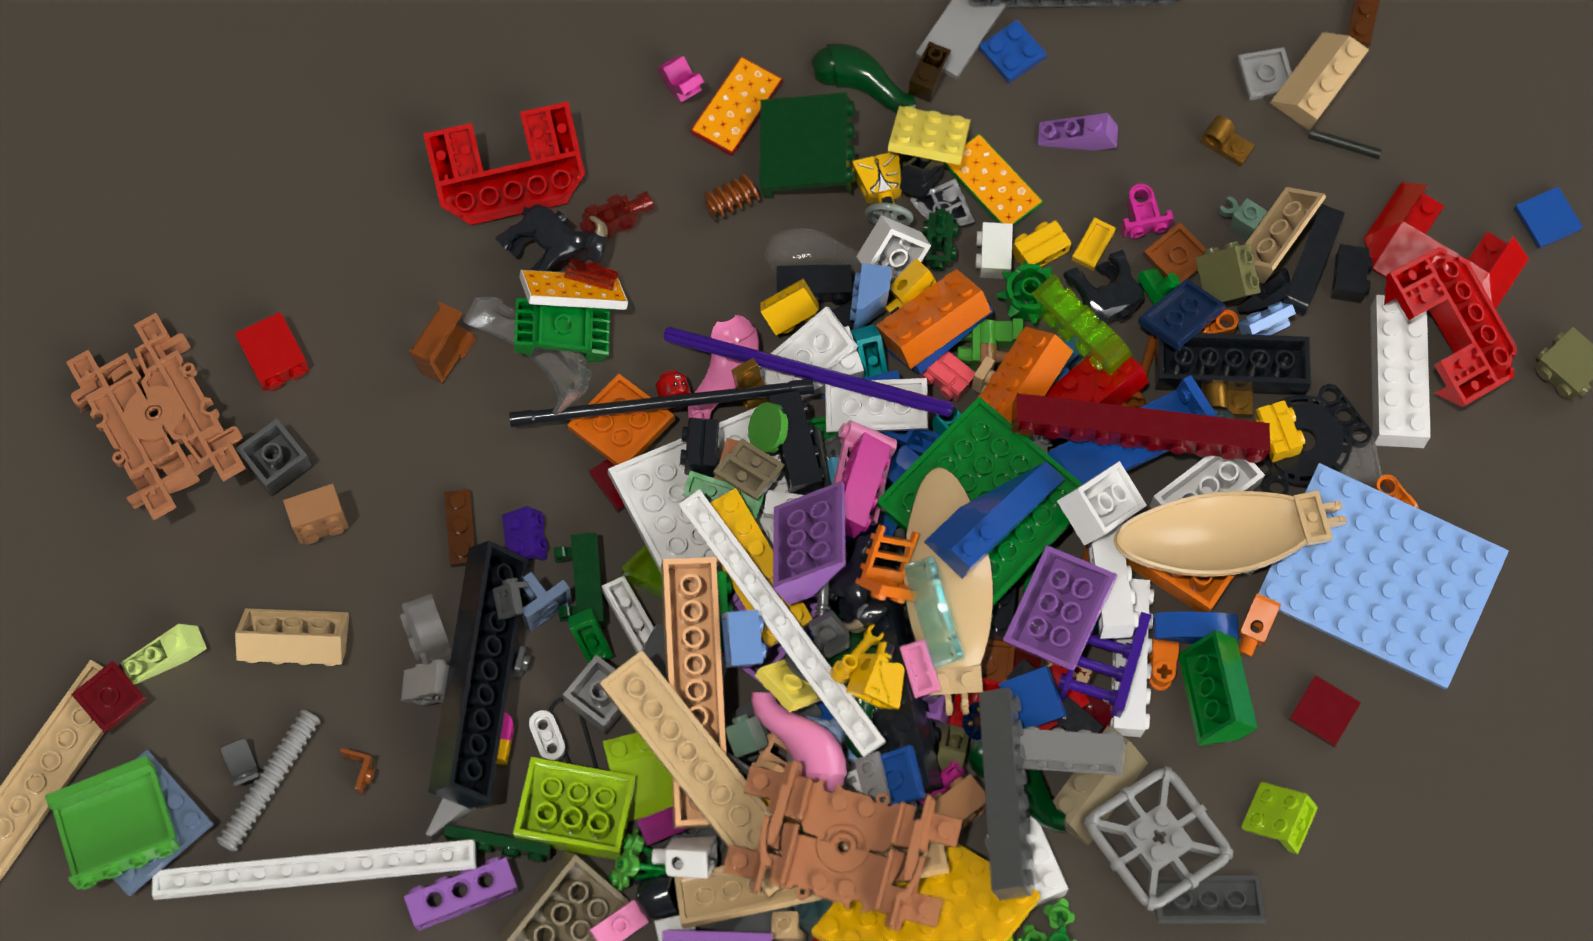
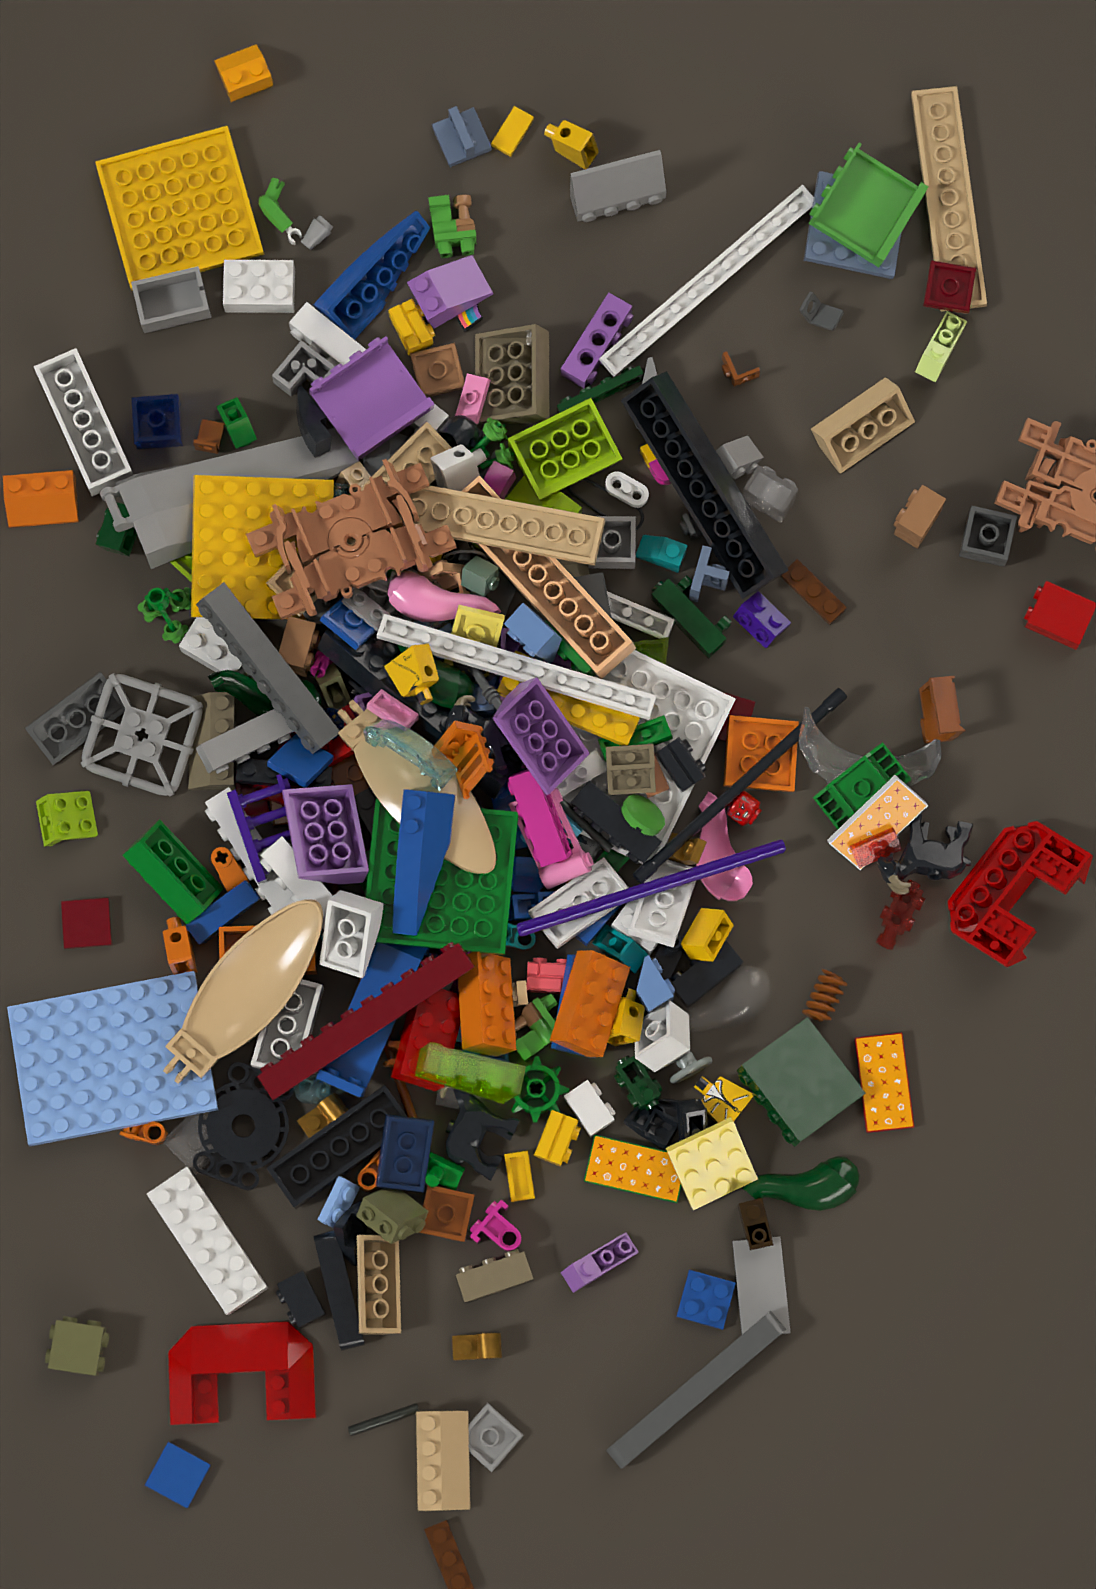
camera: 145 degrees right, 10 degrees up
light grey piece [216,710,321,852] -> none
dark grey bracket [493,578,529,620] -> none
green slope [568,608,614,664] -> none
dark pink brick [657,56,704,102] -> none
dark grey bracket [809,610,849,658] -> none
yellow brick [830,625,884,684] -> none
sand green brick [1219,196,1268,241] -> none
yellow brick [1254,400,1305,462] -> none
red slope [1384,247,1517,407] -> none
none -> dark tan brick [456,1249,534,1304]
none -> teal slope [635,535,687,573]

